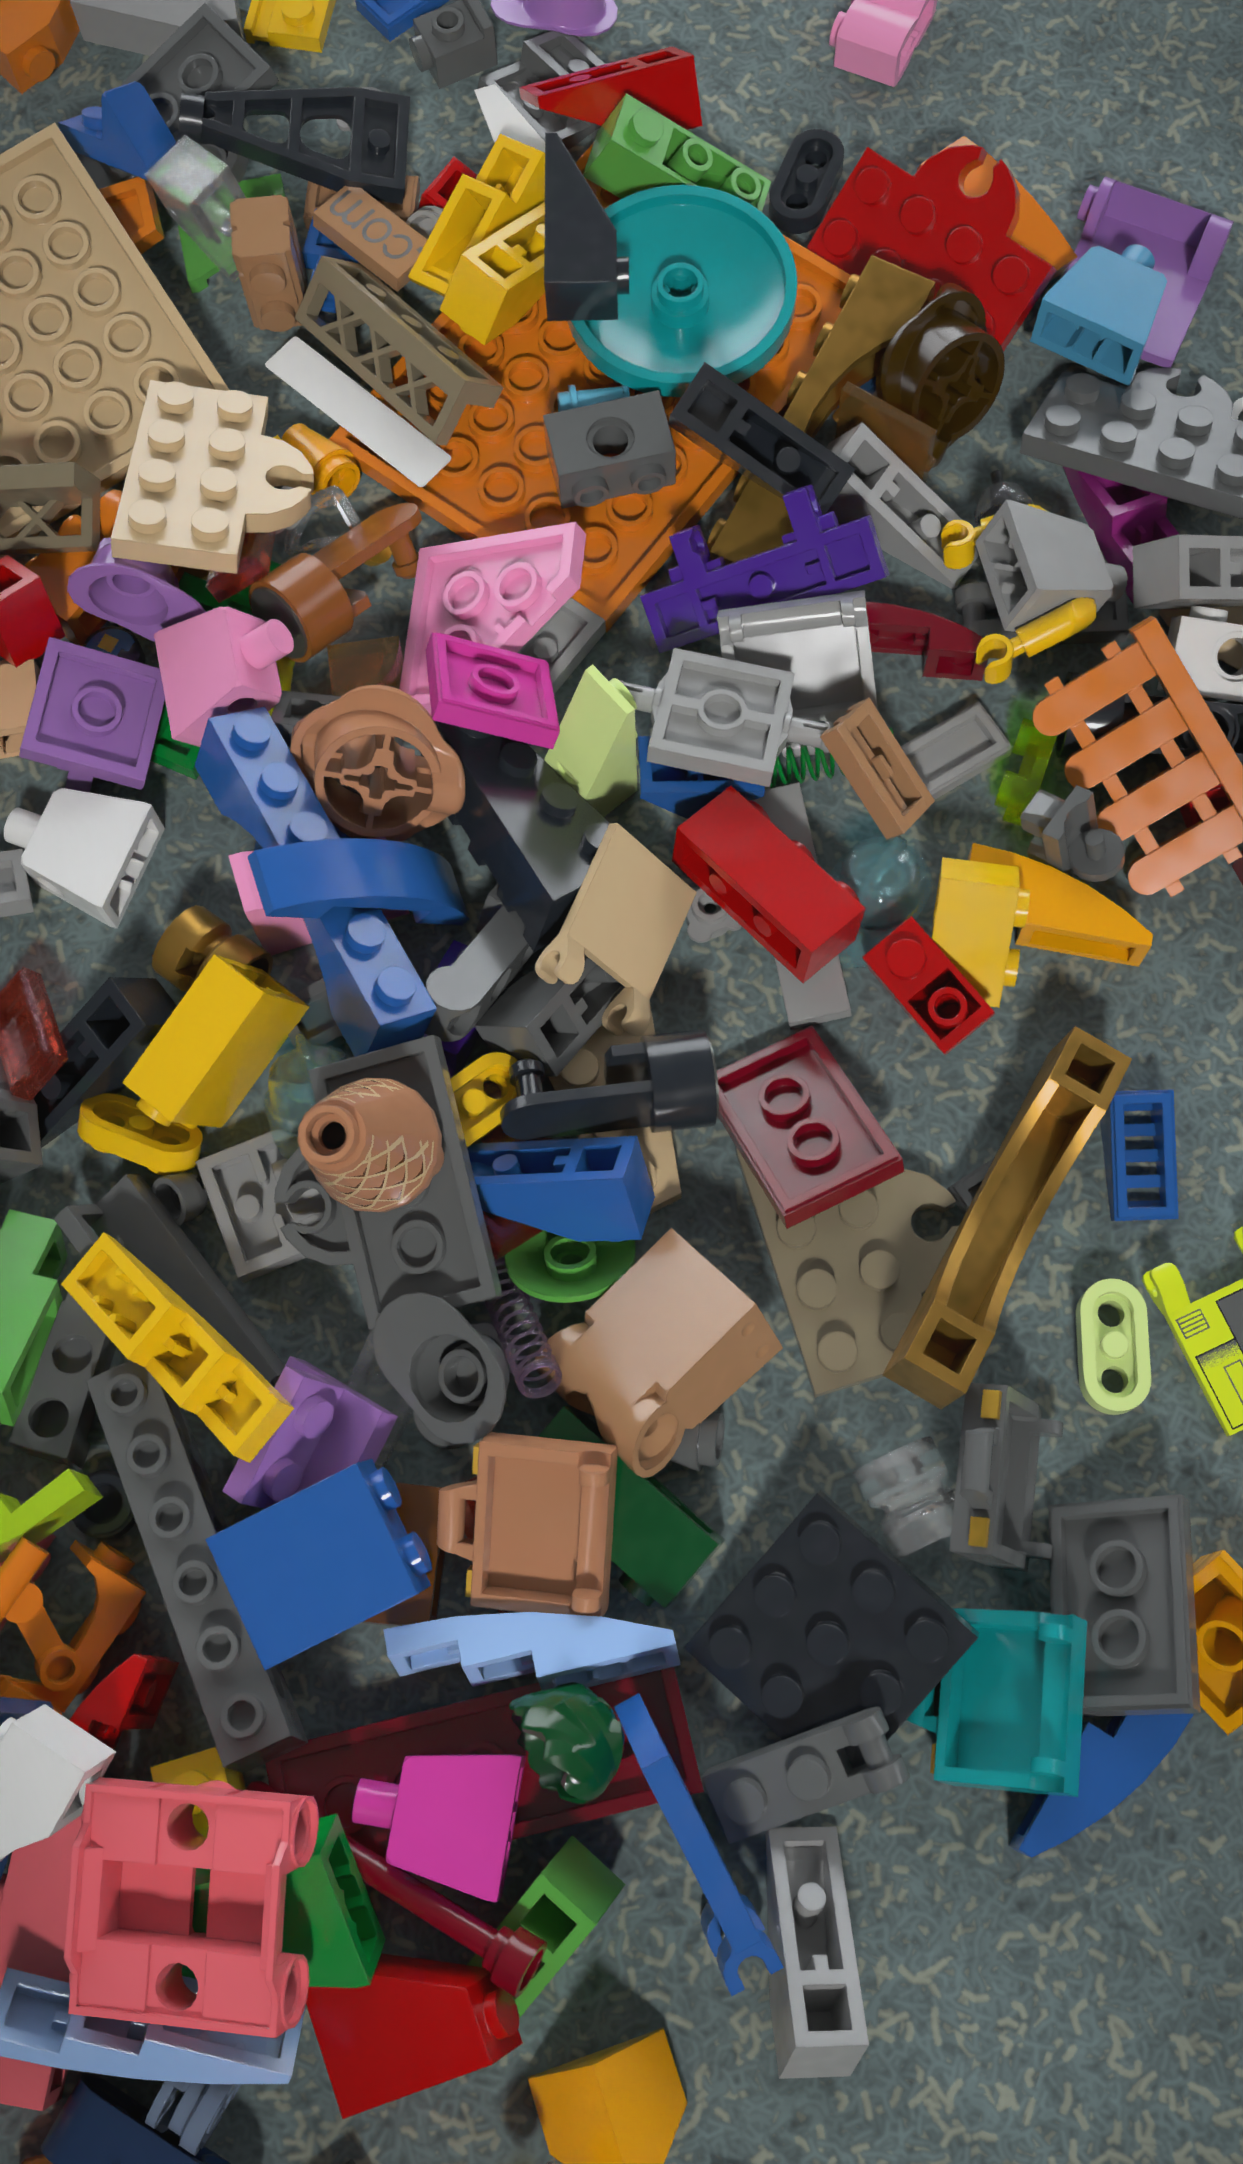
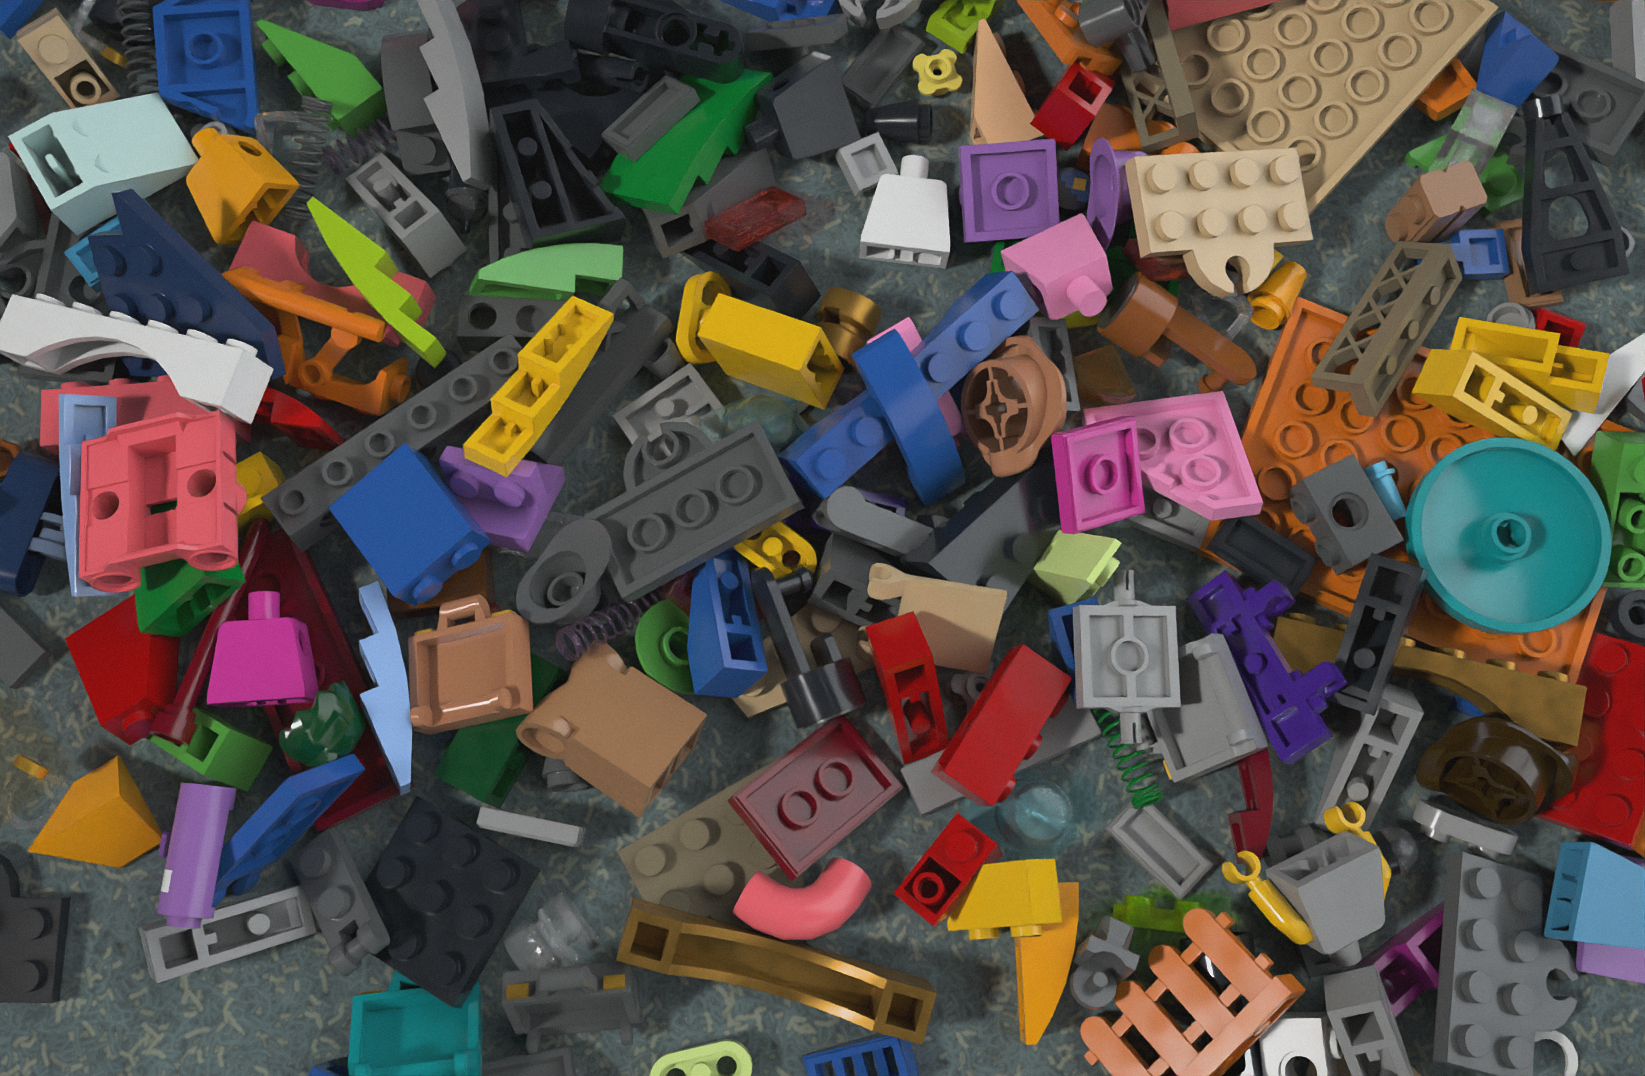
camera: 70 degrees right, 5 degrees up
white sticker [265,336,451,487] -> none
nougat cone [297,1078,444,1213] -> none
medium nougat tile [313,186,427,292] -> none
black slope [544,133,629,321] -> none
medium nougat tile [820,698,935,840] -> none
clear orange piece [833,381,937,484] -> none
none -> medium lavender door [157,782,237,928]
none -> light grey tile [476,807,587,848]
none -> coral cylinder [733,858,872,940]
none -> red slope [865,611,949,765]
none -> black tile [1206,516,1319,599]
none -> light grey plate [1412,799,1519,860]

